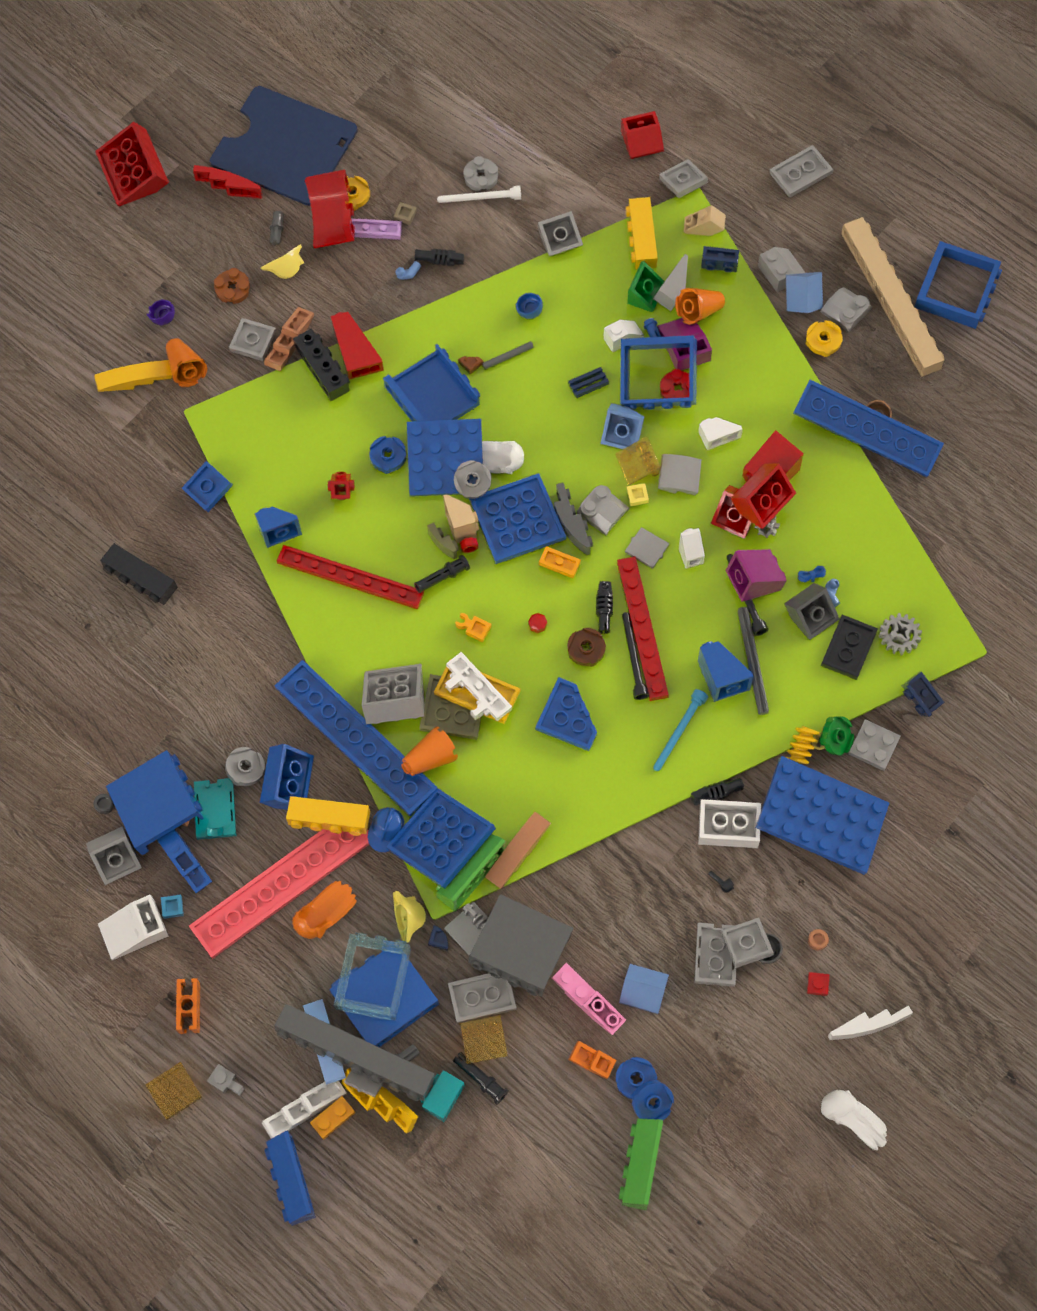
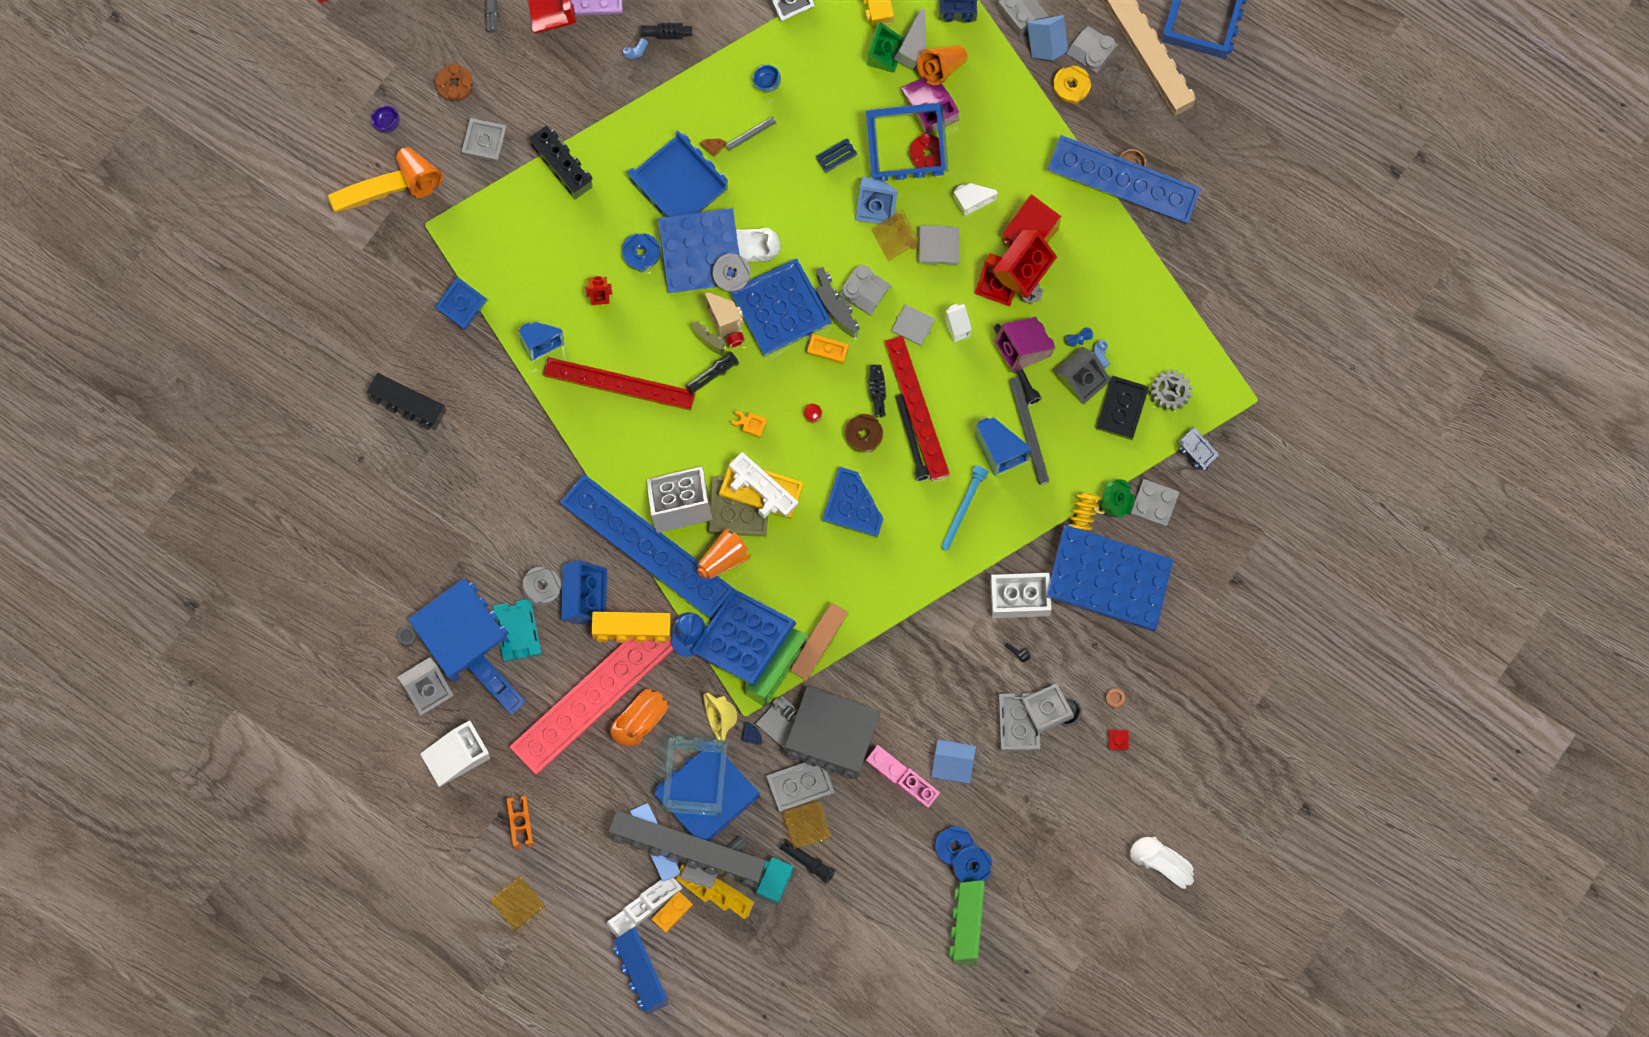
camera: 10 degrees left, 5 degrees up
dark azure plate [161,895,184,919] -> none
light grey plate [207,1064,244,1096] -> none
light yellow hat [261,244,304,279] -> none
nougat slope [264,307,314,371] -> none
red slope [331,312,384,380] -> none
orange slope [568,1041,617,1079] -> none
white slope [604,320,644,352] -> none
light yellow plate [627,483,649,506] -> none
blue pin [644,318,662,337] -> none
black hinge [691,778,744,806] -> none
white slope [828,1006,913,1040] -> none

